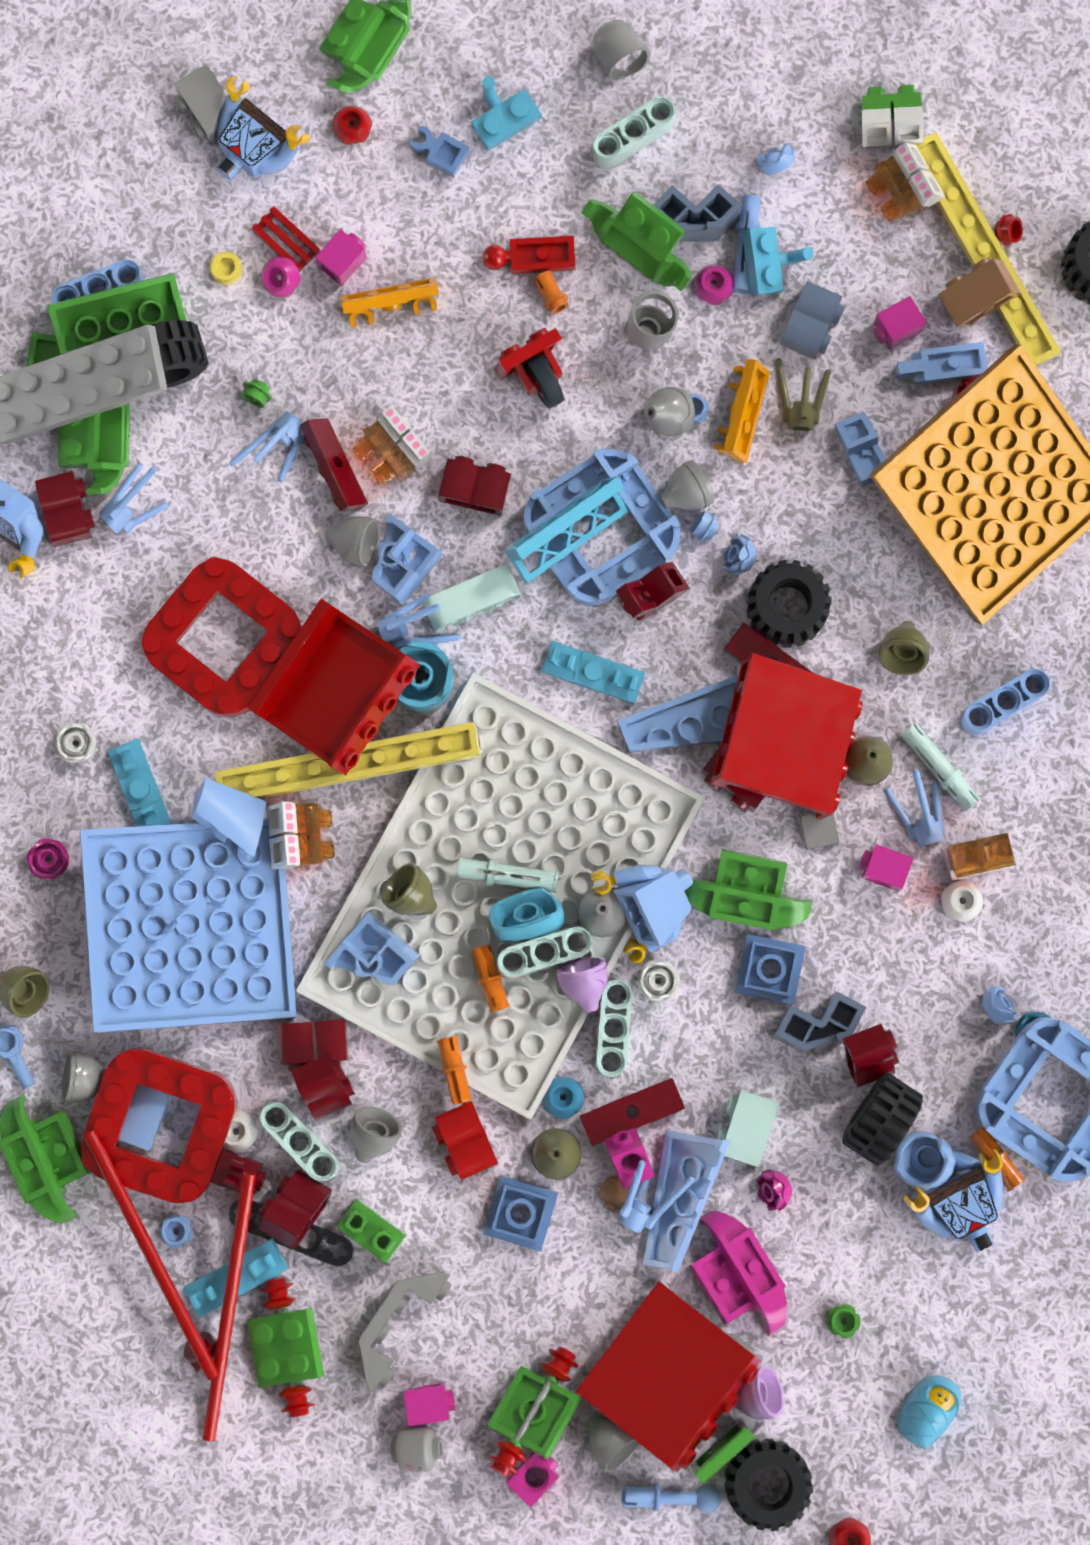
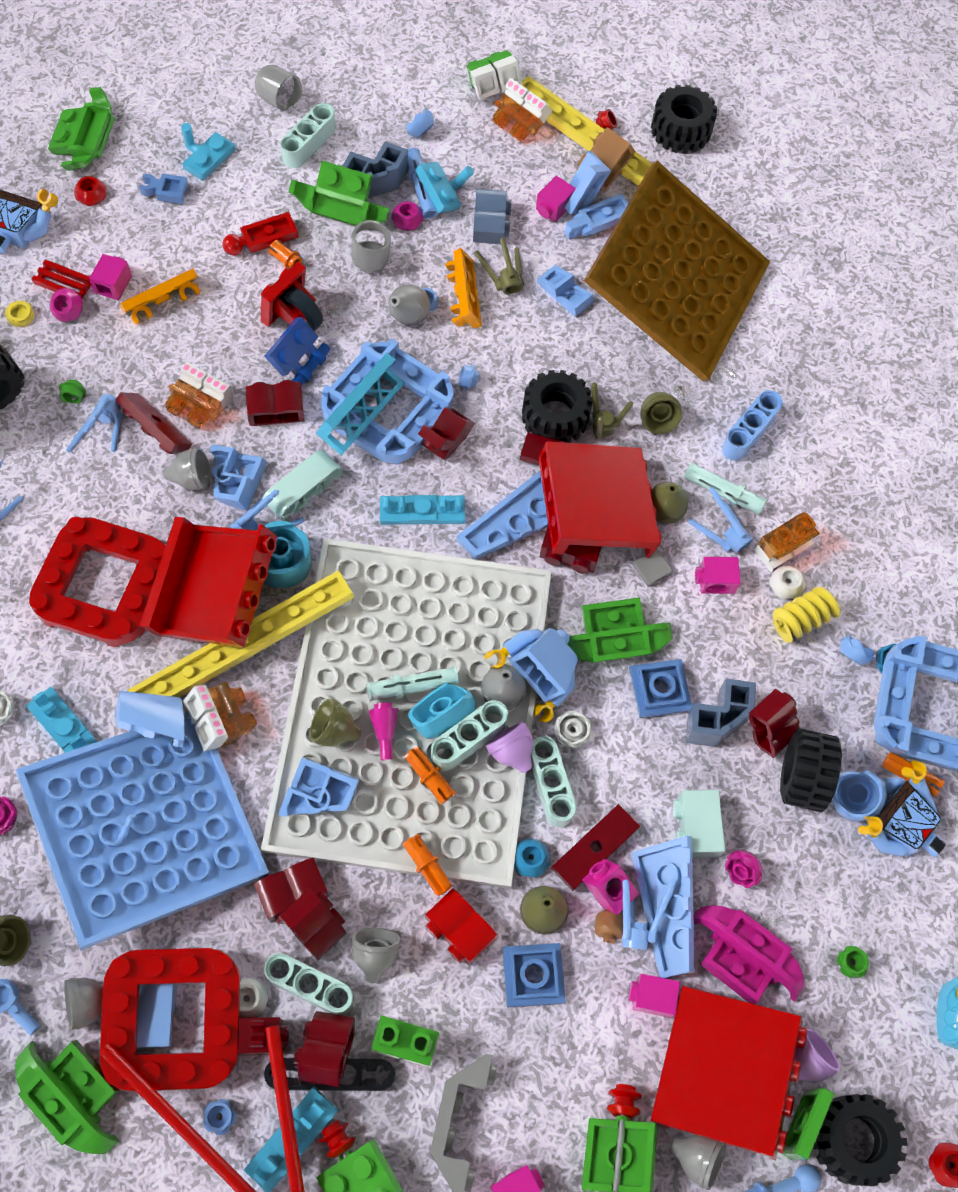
camera: 25 degrees left, 15 degrees down
light grey helmet [659,460,714,511] -> none
light blue plate [723,534,757,575] -> none
none -> blue plate [264,317,330,386]
none -> dark pink cone [368,703,399,761]
none -> light blue panel [565,151,611,214]
none -> olive plant [592,382,633,439]
none -> dark pink brick [628,973,680,1018]
none -> light yellow piece [772,587,840,643]

